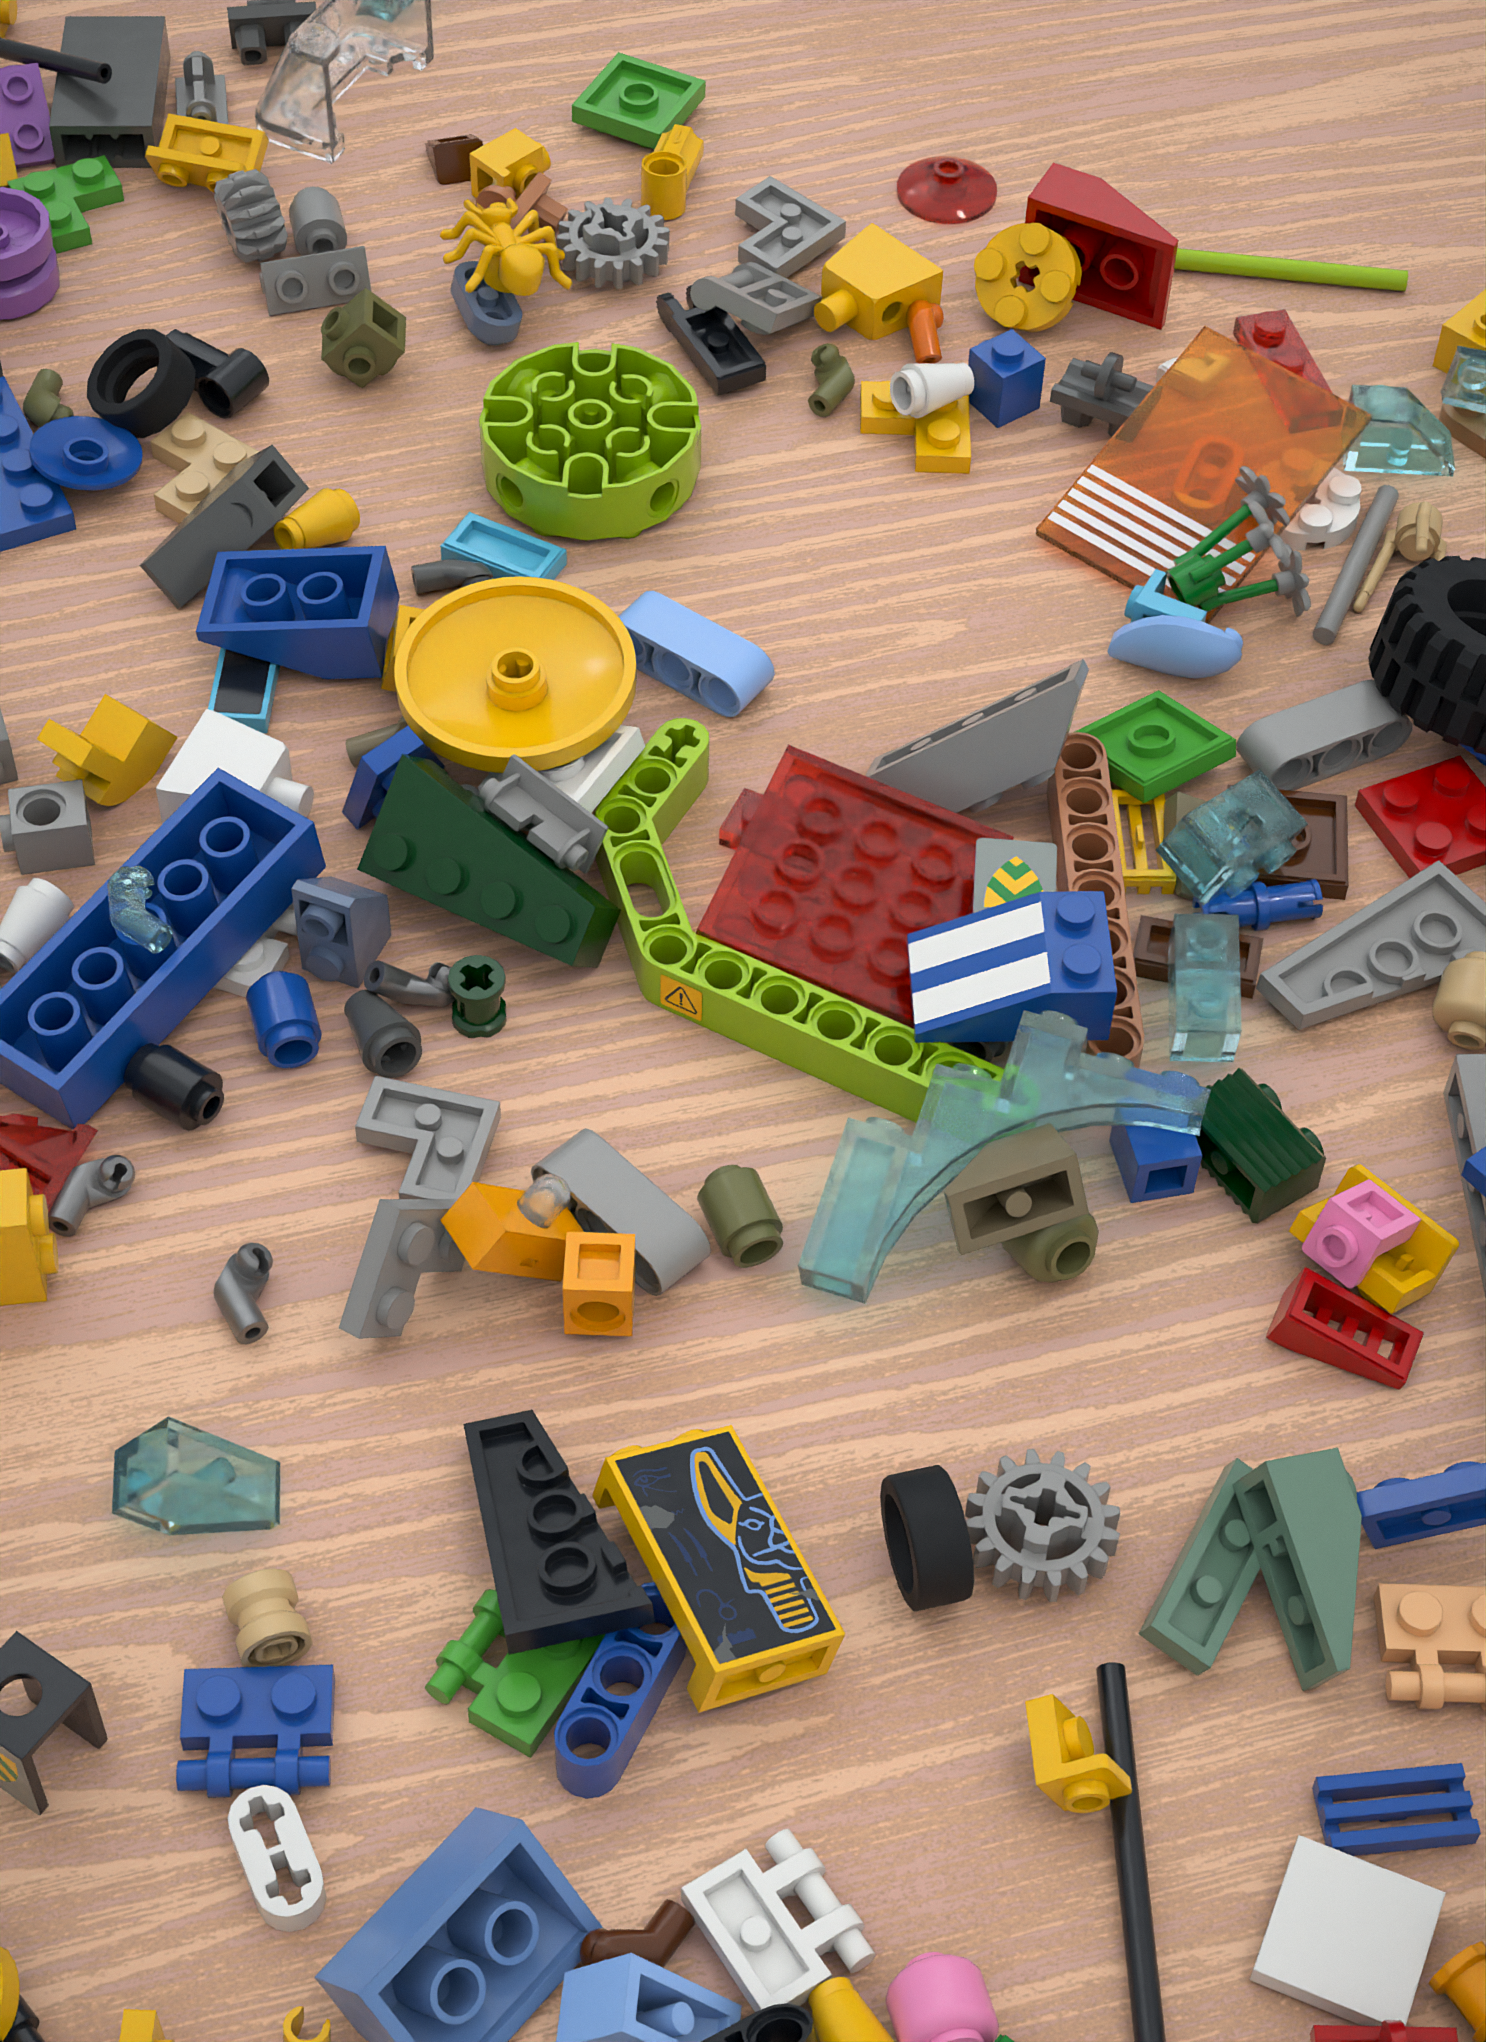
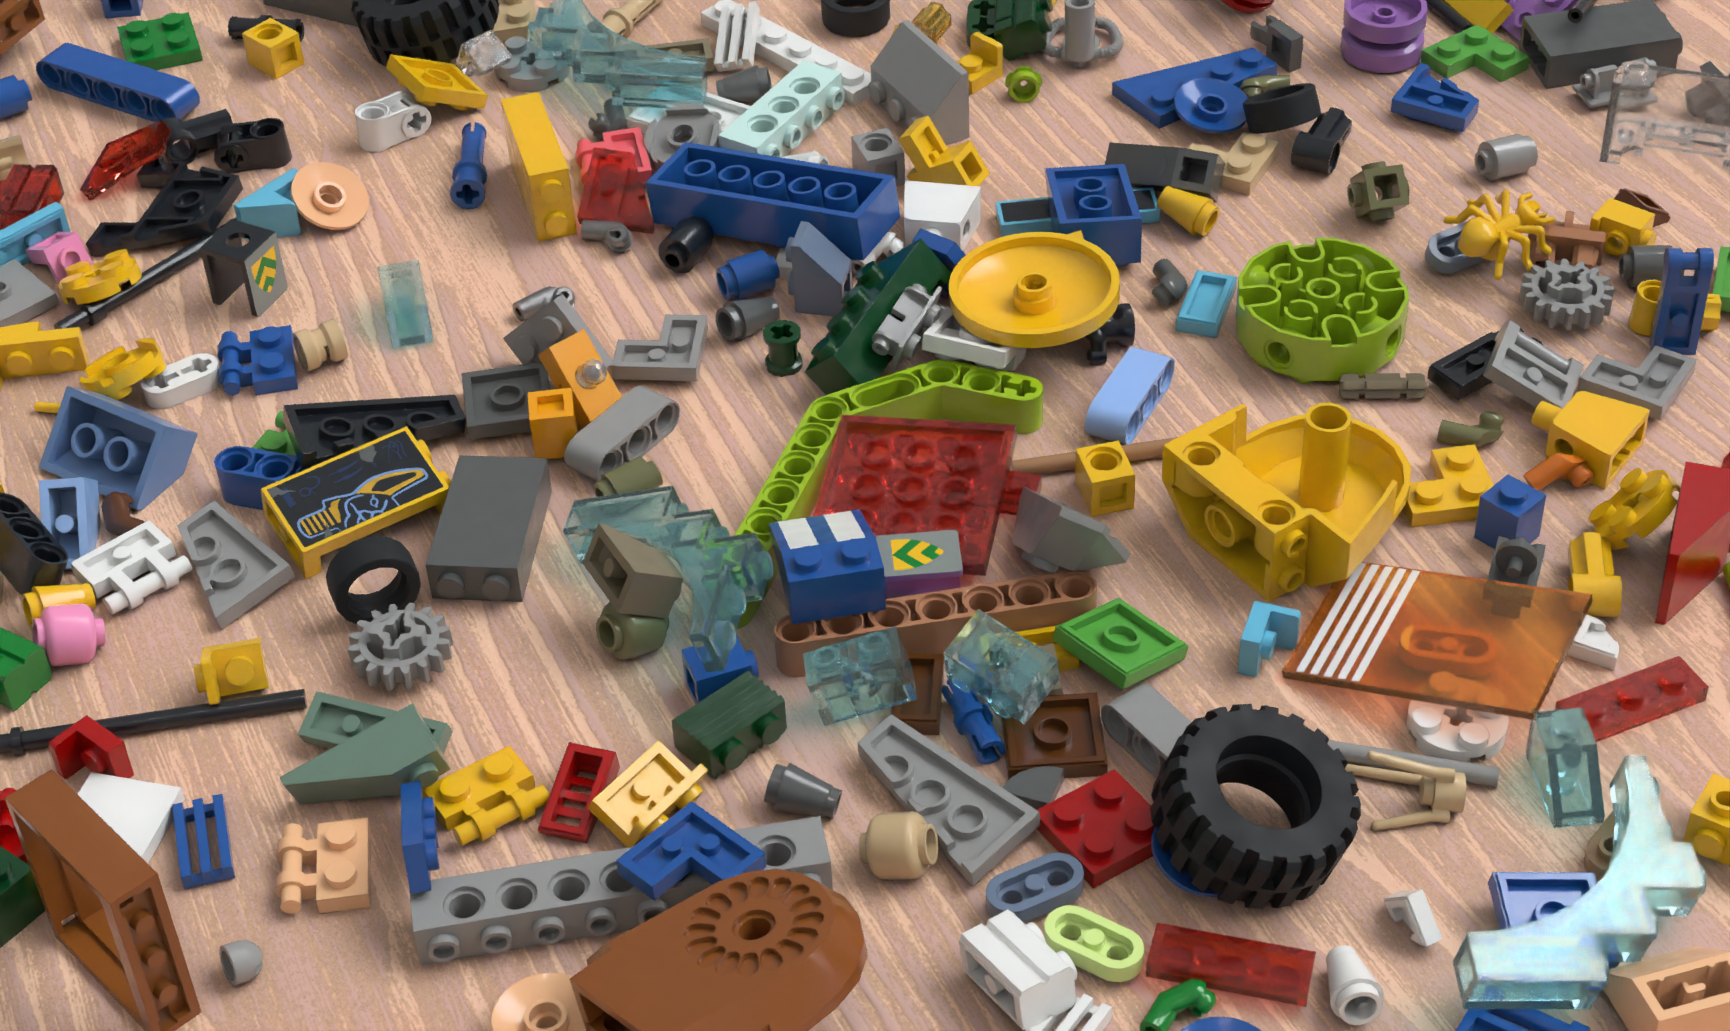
camera: 85 degrees right, 10 degrees down
clear light blue arm [107,866,173,954] -> none
yellow bracket [145,113,269,193] -> none
light grey gear [214,169,288,263] -> none
light grey hinge [259,246,371,316] -> none
flat silver arm [364,960,456,1007] -> none
white cone [890,363,974,418] -> none
light blue arm [1107,615,1243,679] -> none
plant [1166,466,1311,617] -> none
bright pink bracket [1302,1179,1421,1288] -> none
none -> red bracket [48,715,134,779]
none -> yellow plate [79,338,167,400]
none -> light grey wing [177,500,295,630]
none -> yellow plate [422,745,550,846]
none -> dark grey brick [426,455,552,602]
none -> dark grey plate [461,362,550,440]
none -> dark grey cone [764,763,842,819]
none -> dark grey tile [1002,766,1064,810]
none -> medium nougat bar [1011,437,1178,478]
none -> yellow brick [1075,440,1135,517]
none -> yellow animal [1162,403,1411,602]
none -> dark tan axle [1339,373,1426,399]
none -> blue wing [1391,63,1479,132]
none -> yellow piece [1567,532,1622,618]
none -> dark grey brick [1619,245,1685,287]
none -> blue plate [1649,248,1714,355]

